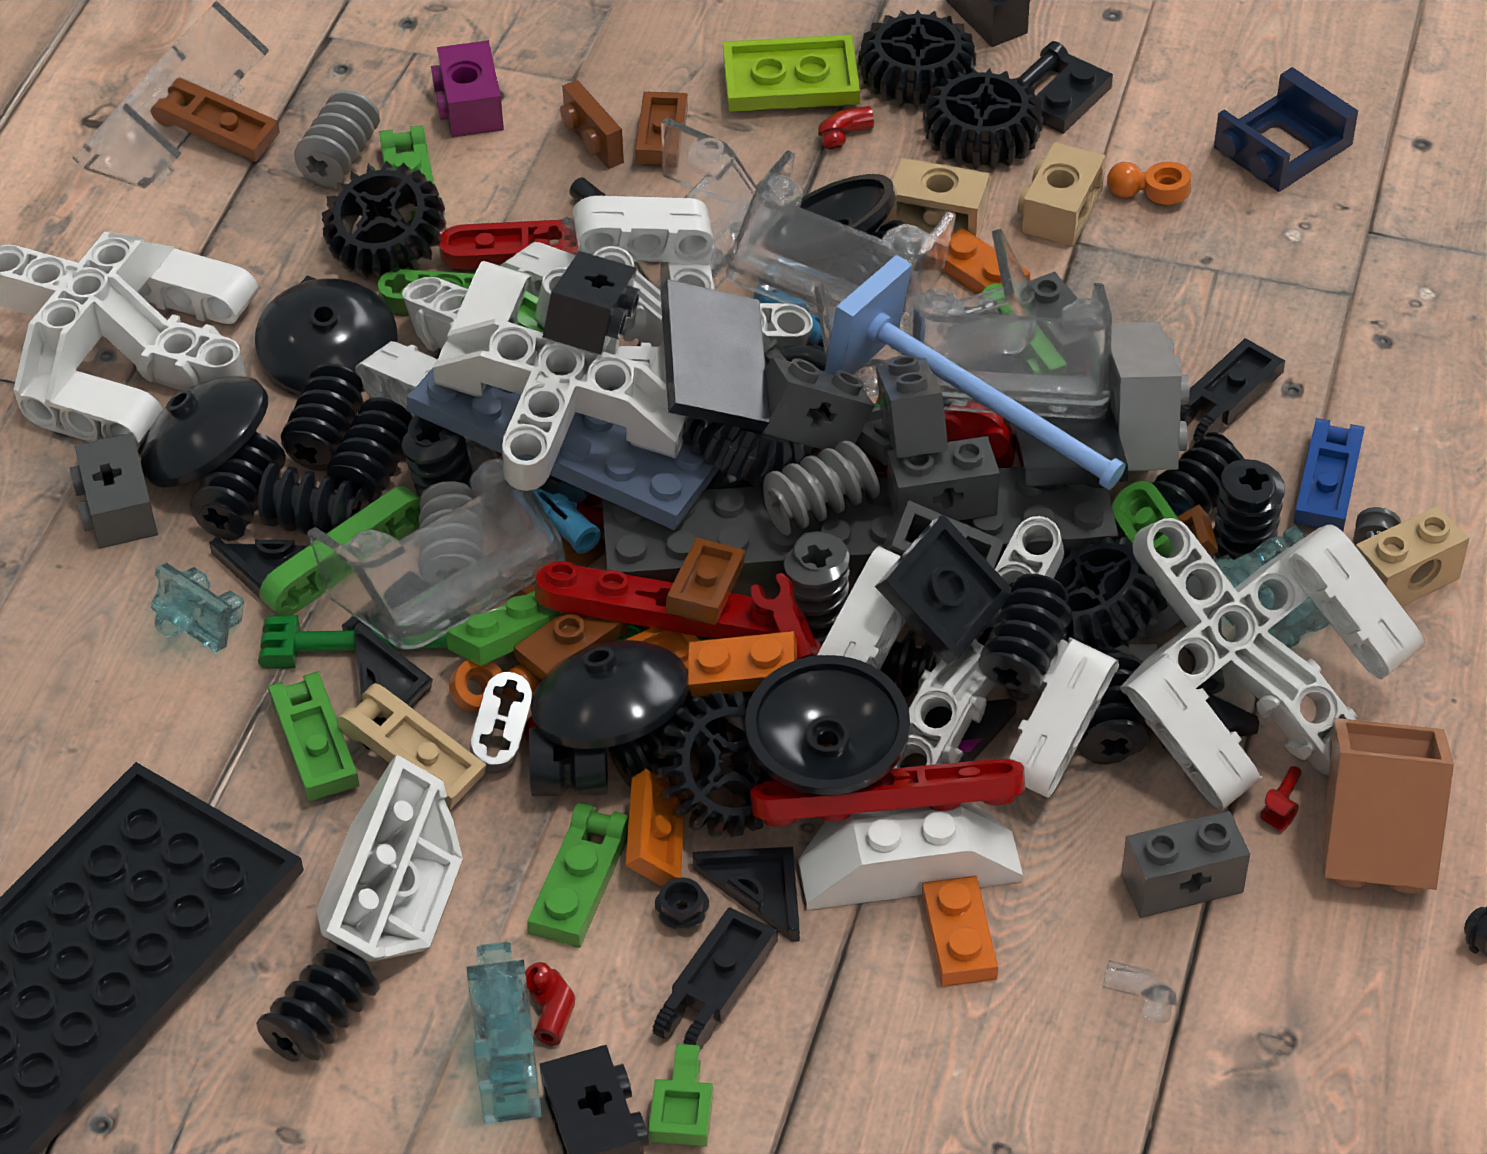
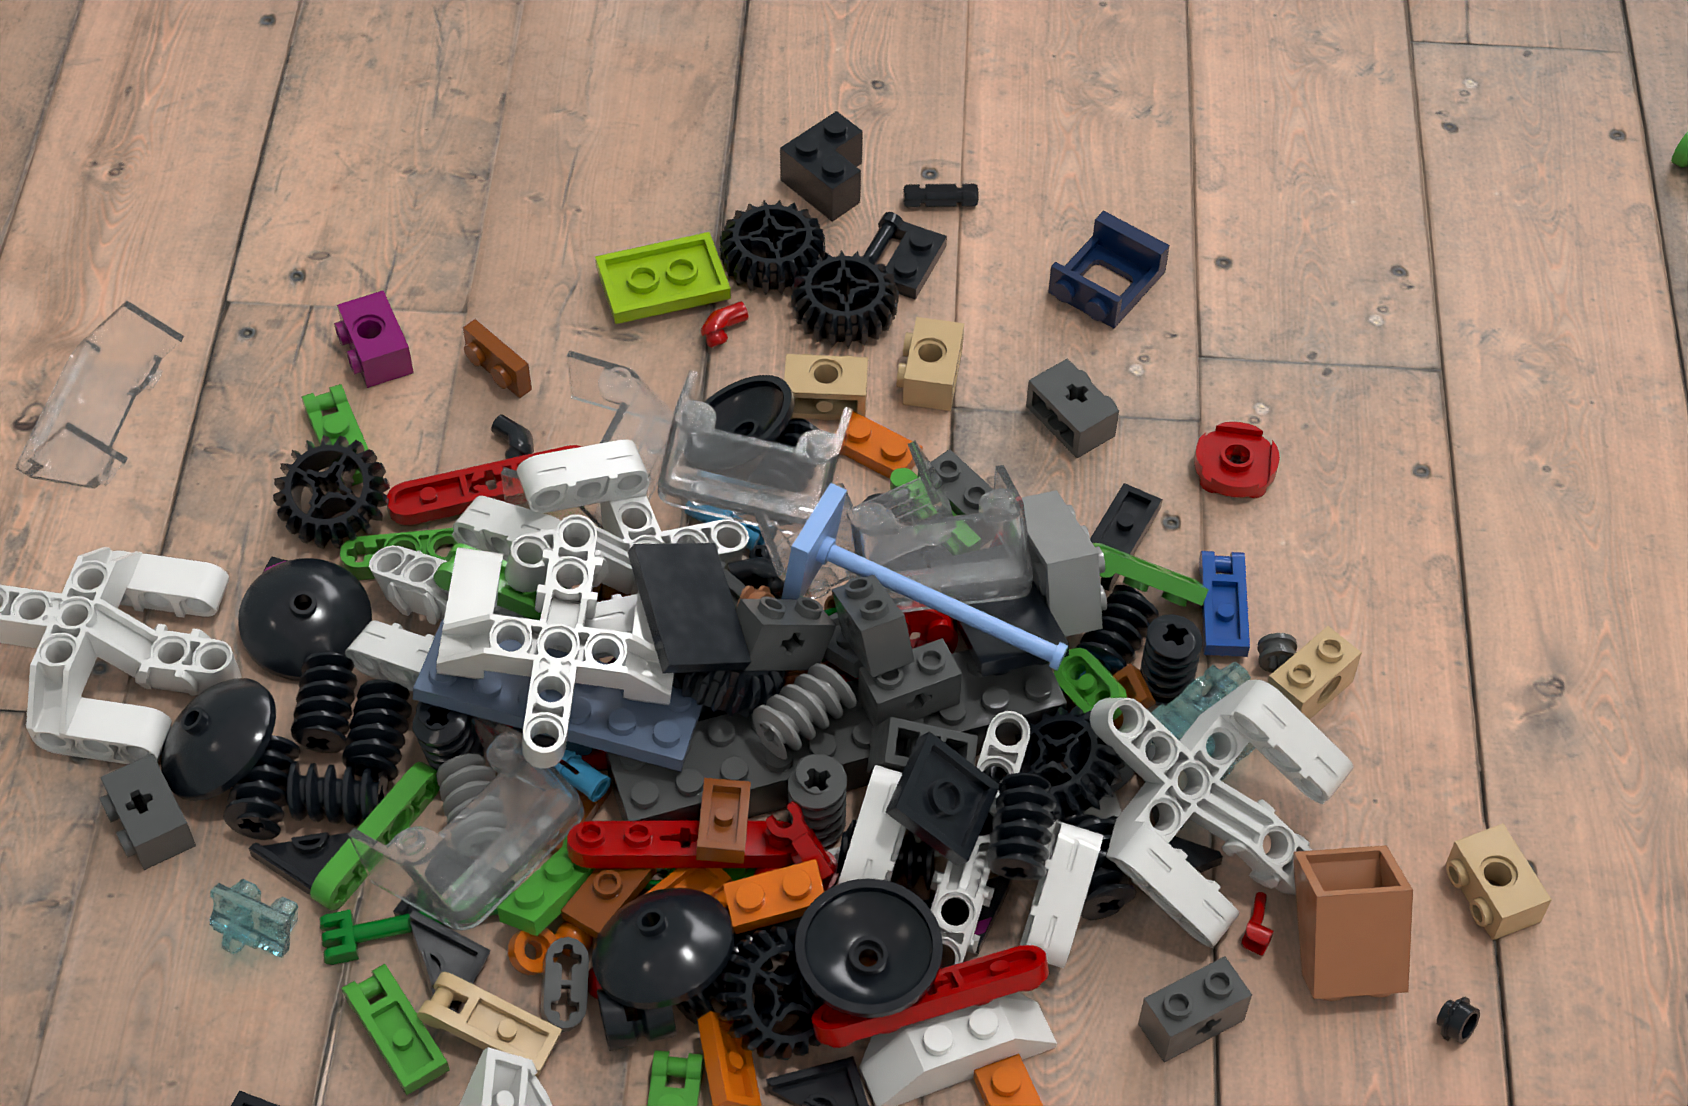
camera: 15 degrees left, 5 degrees up
dark orange plate [150,78,280,162] -> none
light grey piece [294,90,380,188] -> none
black brick [542,251,640,355] -> none
dark orange plate [635,91,688,165] -> none
orange plate [1107,162,1191,206] -> none
none -> black axle [903,183,979,207]
none -> dark grey brick [1026,358,1119,458]
none -> bright green plate [1092,543,1209,607]
none -> red plate [1194,422,1280,498]

